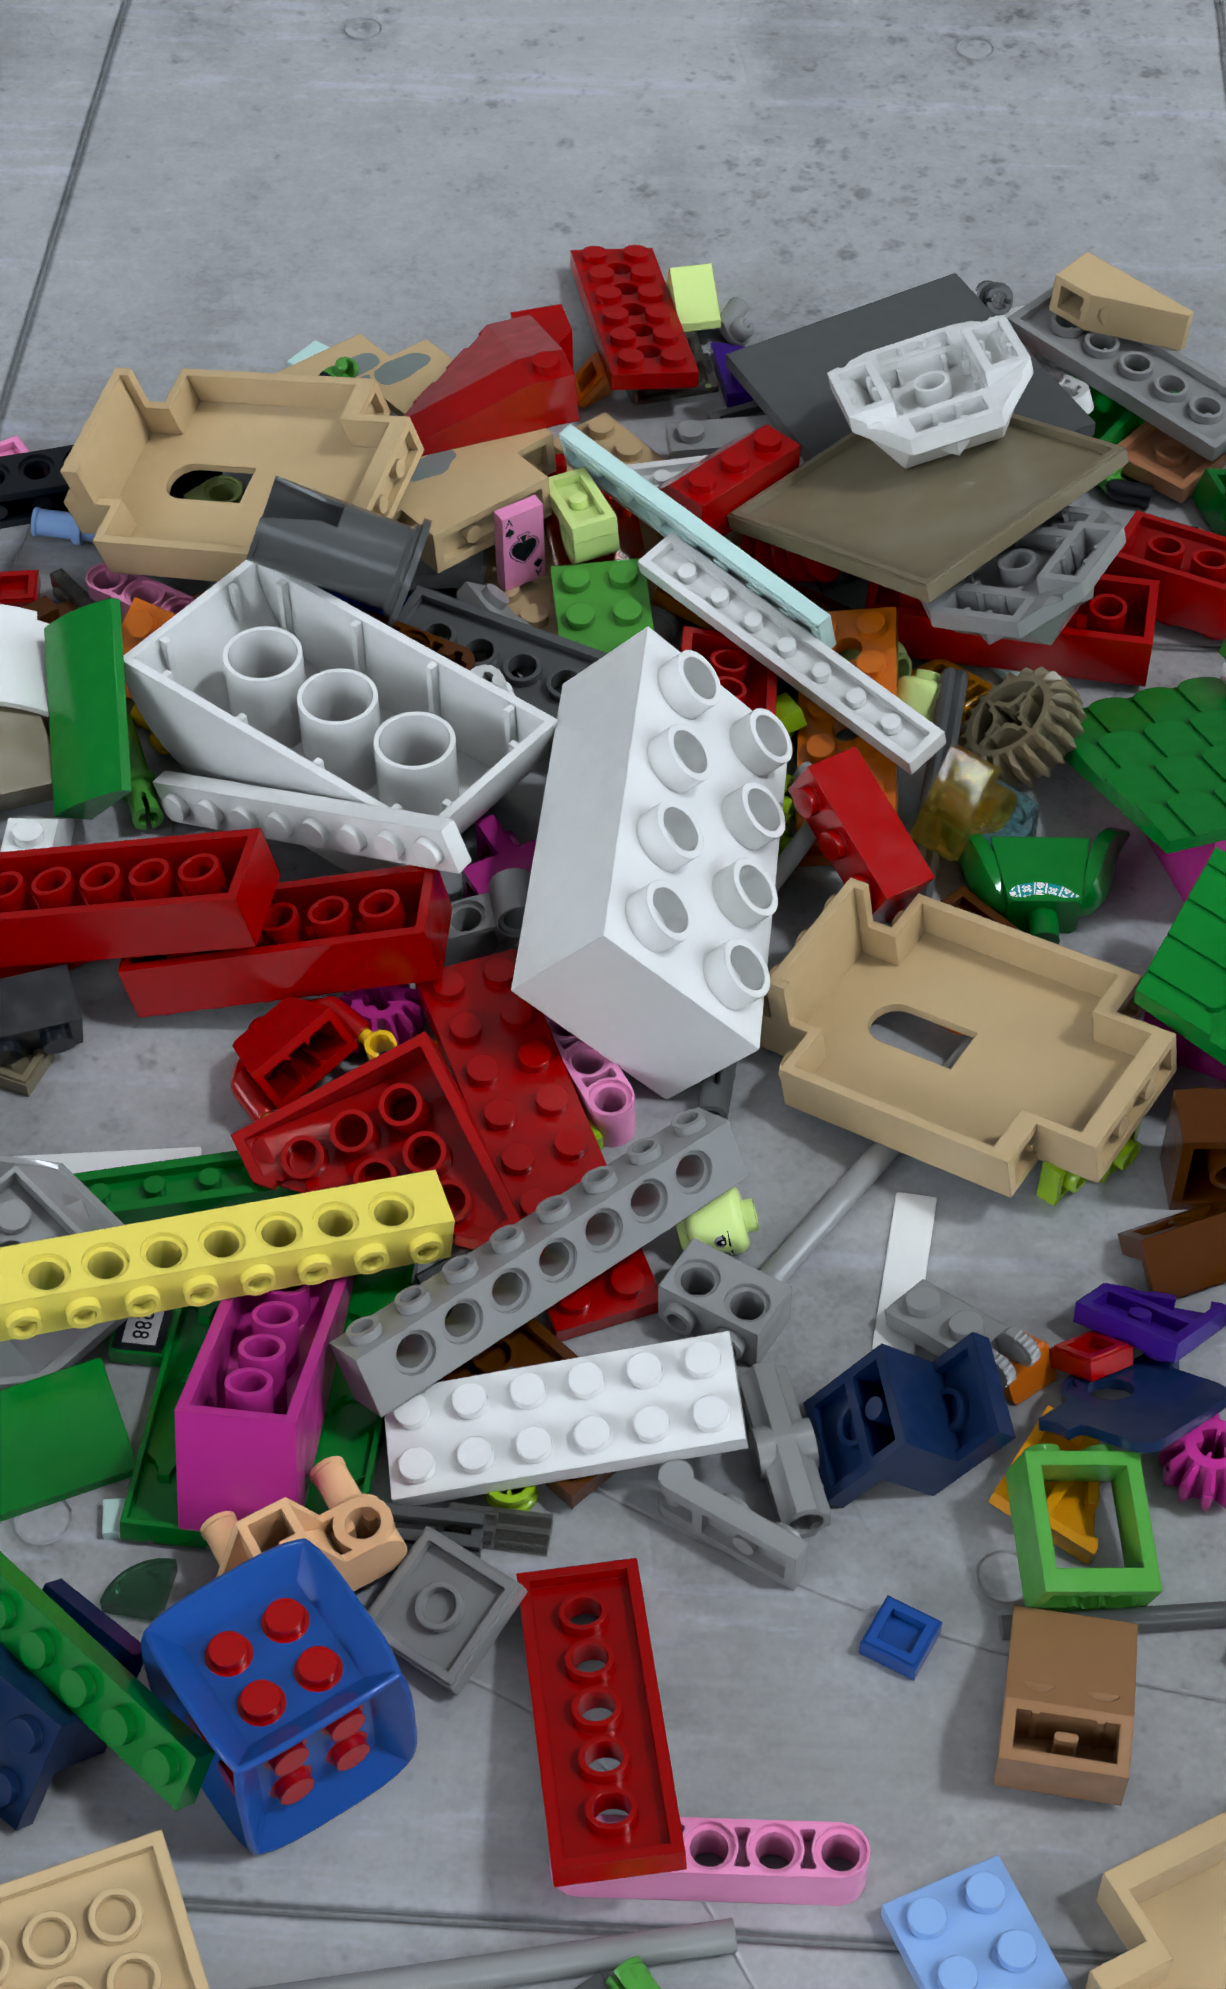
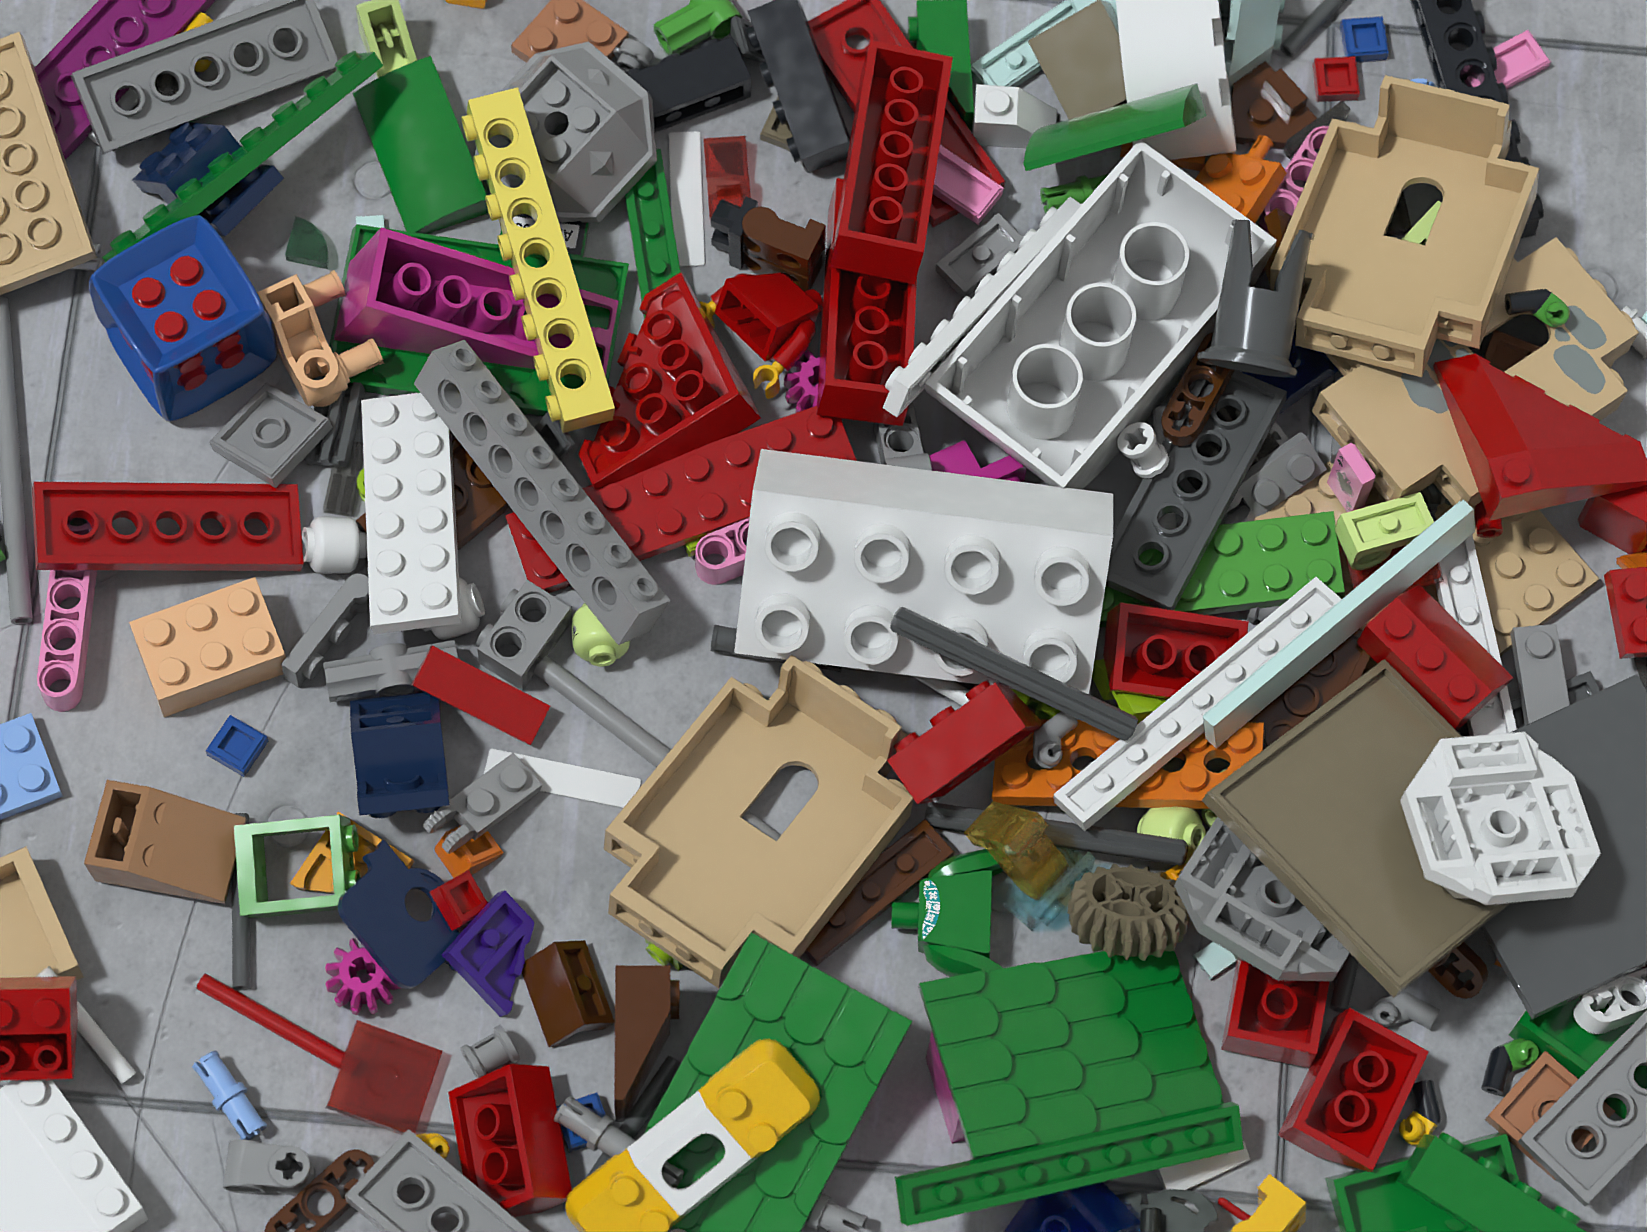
camera: 85 degrees right, 20 degrees up
none -> light nougat brick [129,577,286,717]
none -> white head [302,516,367,574]
none -> red tile [411,645,551,745]
none -> clear red slope [703,136,751,221]
none -> reddish brown hips [711,197,826,291]
none -> dark grey axle [890,607,1138,741]

